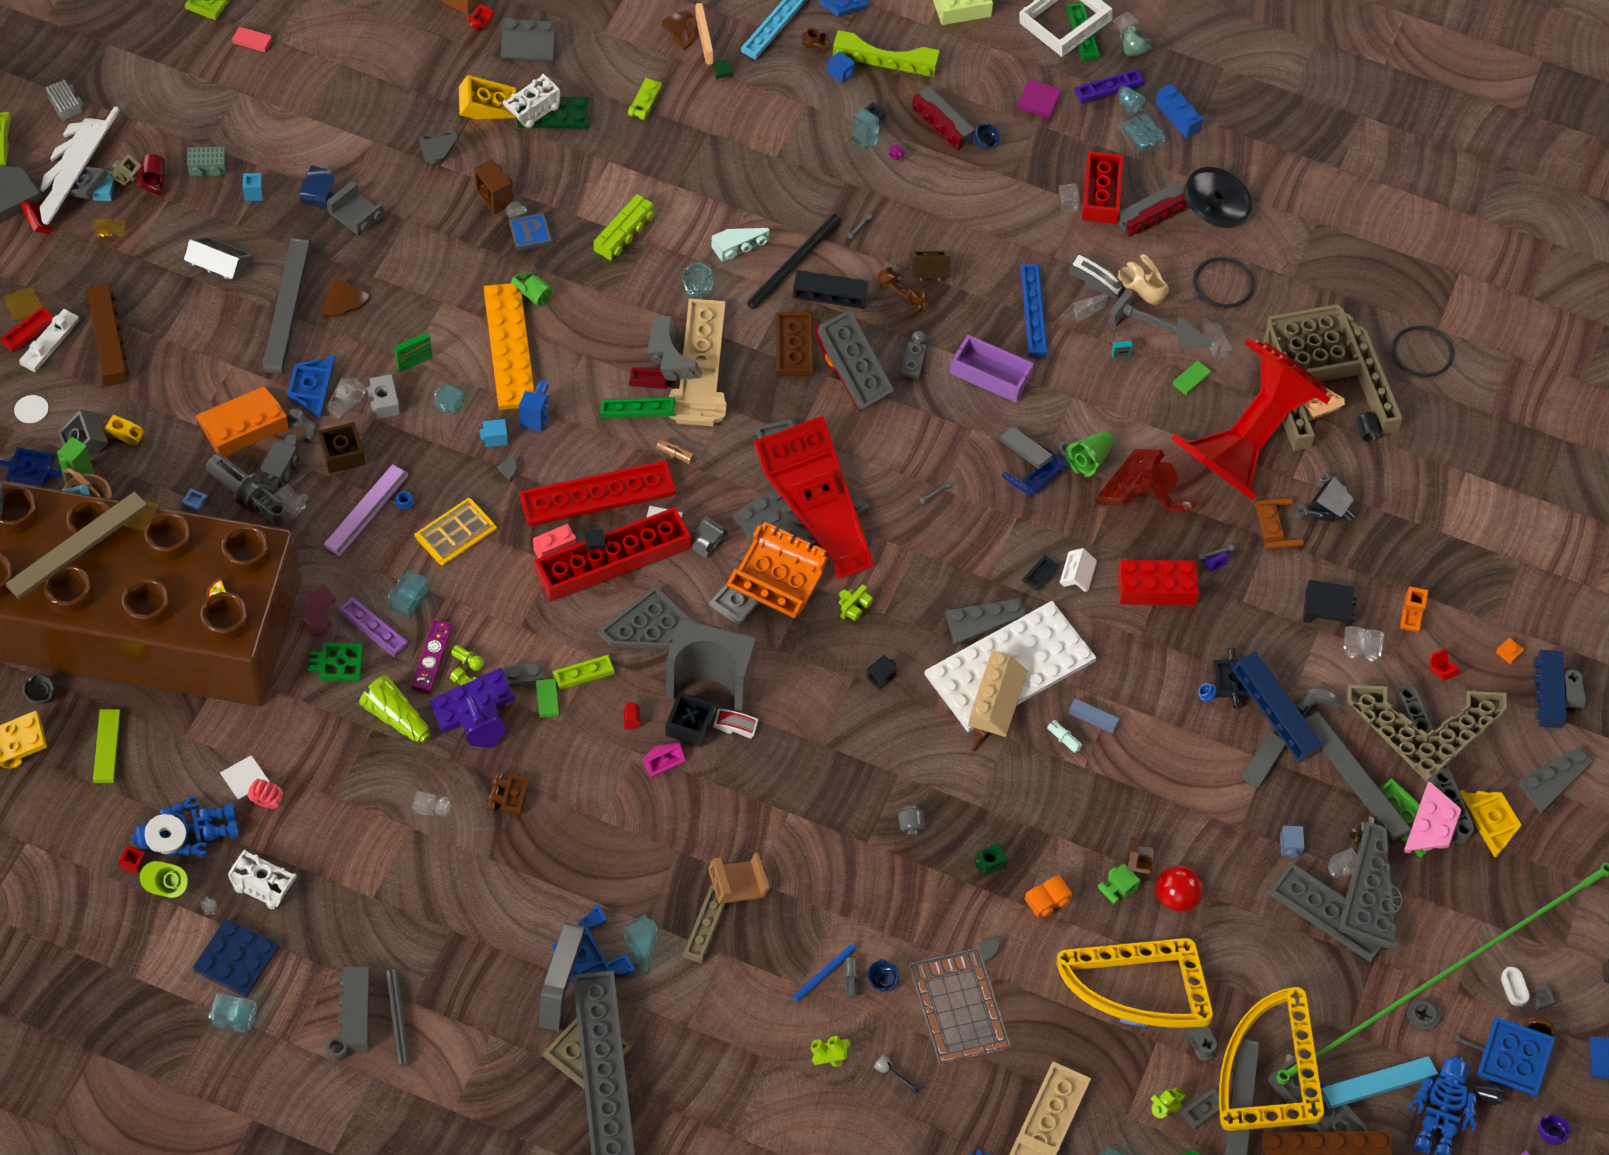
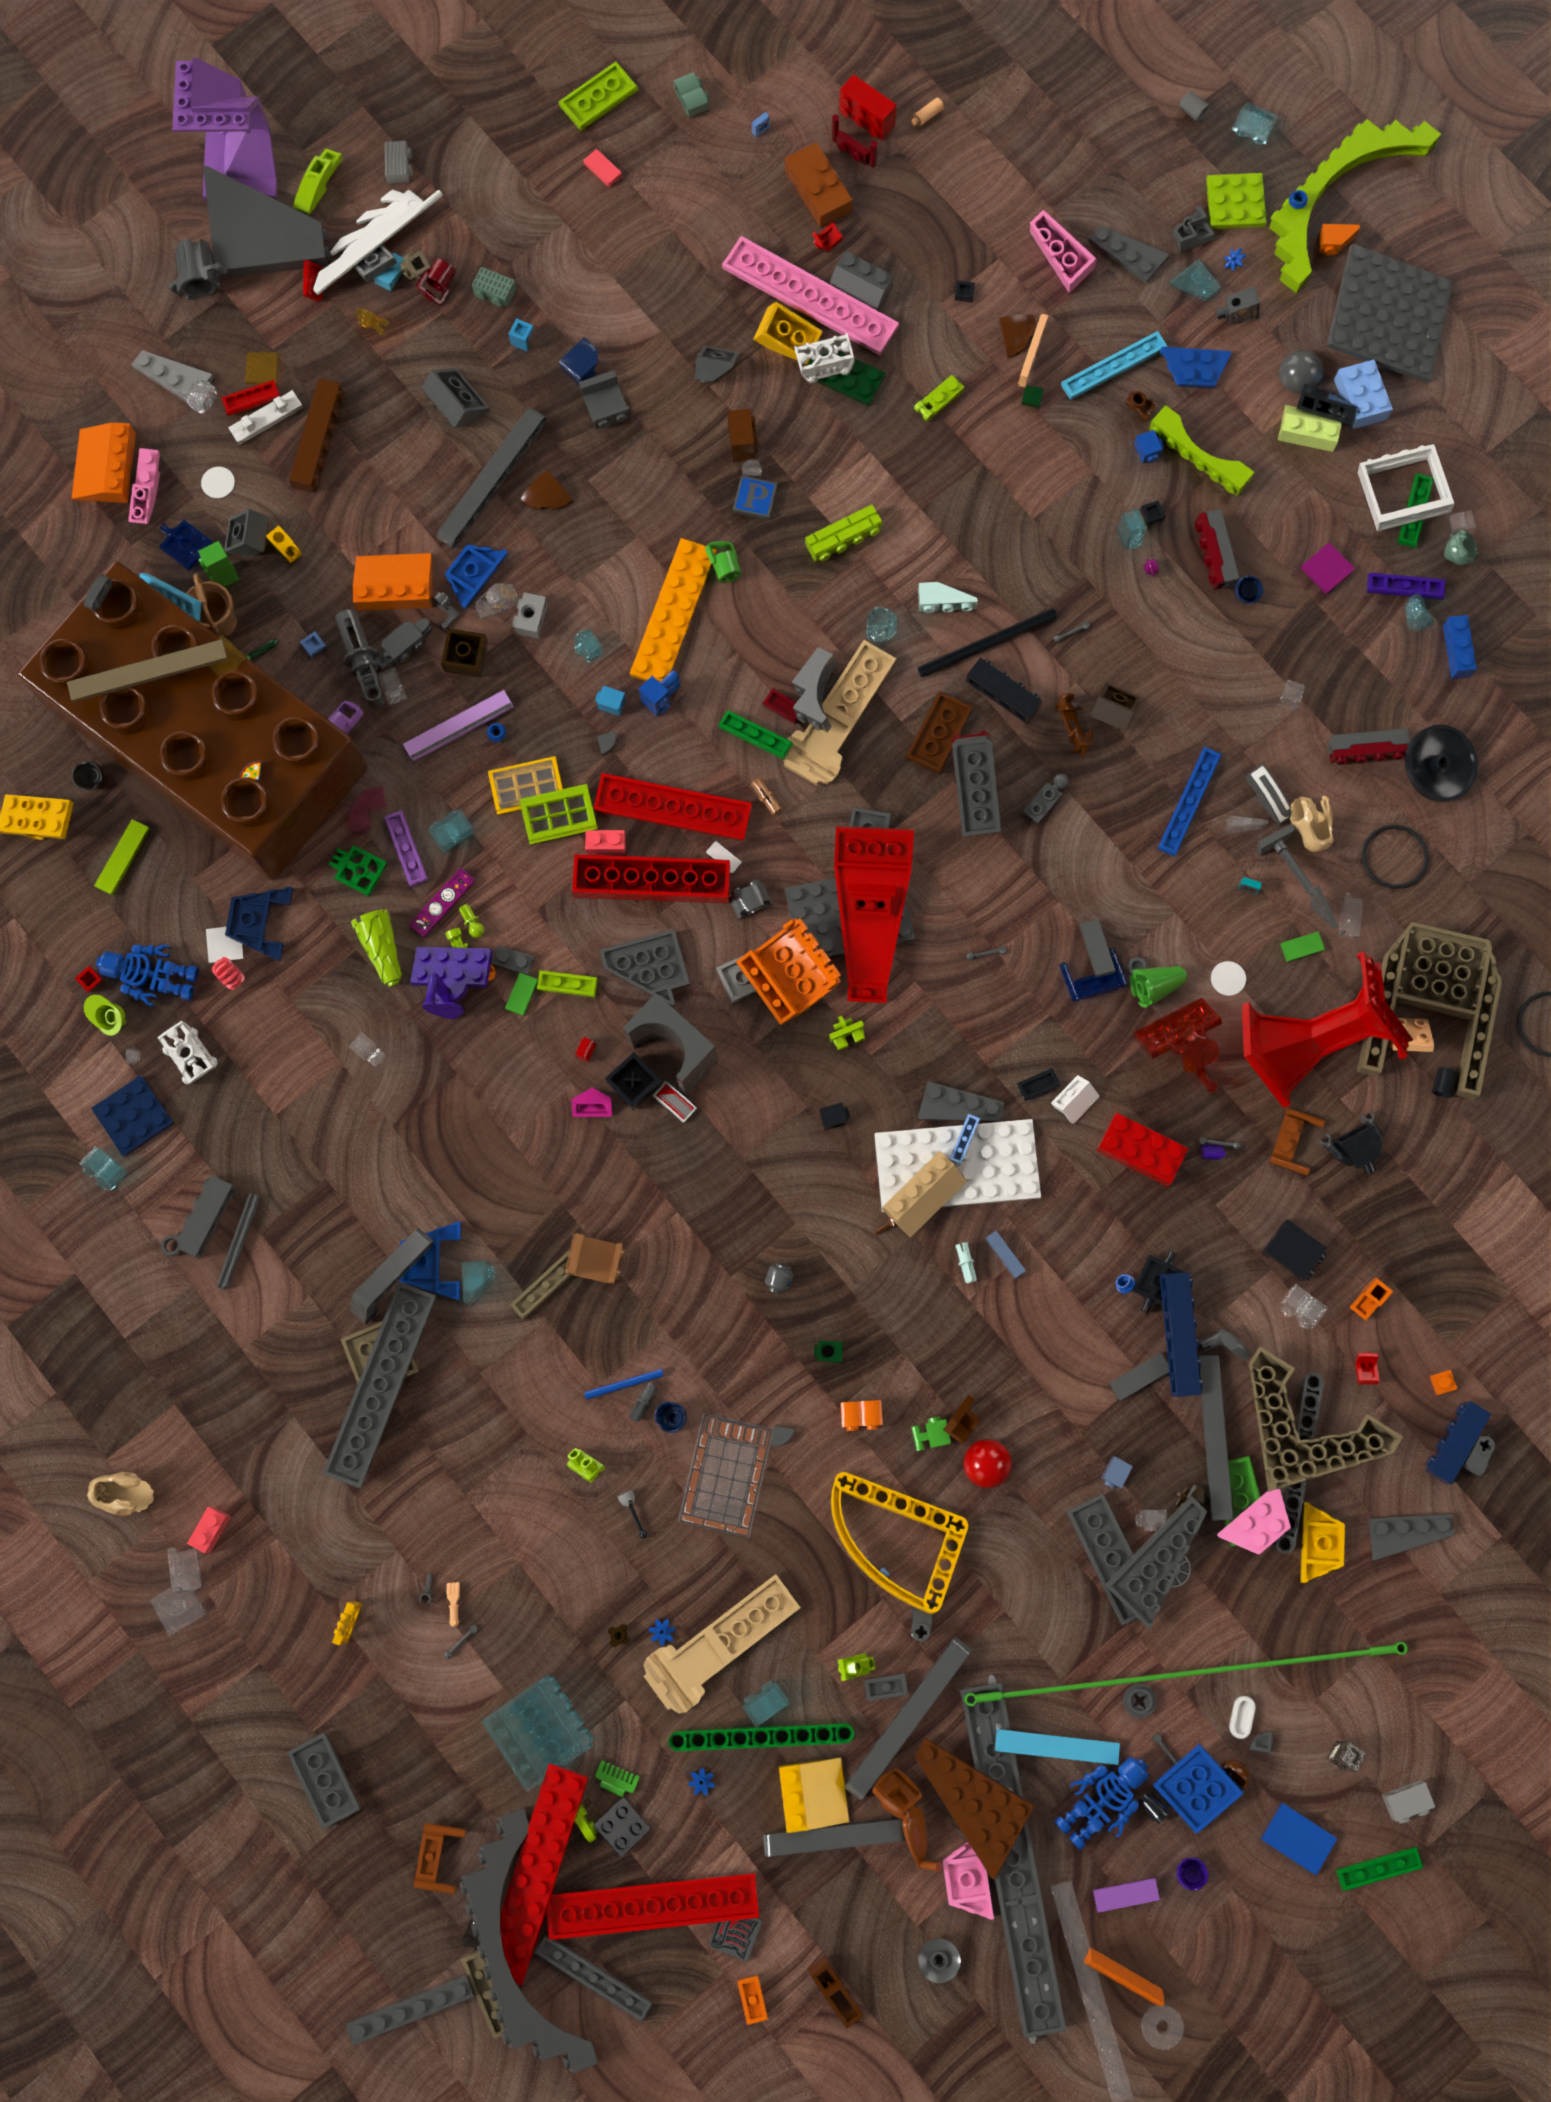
camera: 35 degrees right, 20 degrees up
white tile [144,814,186,854] -> none
green tile [394,332,432,373] -> none
reddish brown plate [487,772,529,815] -> none
black tile [584,529,605,551] -> none
medium lavender piece [950,334,1034,402] -> none
red brick [1081,151,1123,224] -> none
clear light blue plate [1121,114,1166,151] -> none
yellow beam [1219,987,1324,1131] -> none
none -> dark blue wing [225,887,293,962]
none -> lime piece [519,784,598,845]
none -> bright pink plate [722,236,899,356]
none -> light blue piece [949,1114,980,1166]
none -> black tile [954,280,975,303]
none -> white sticker [1211,961,1246,996]

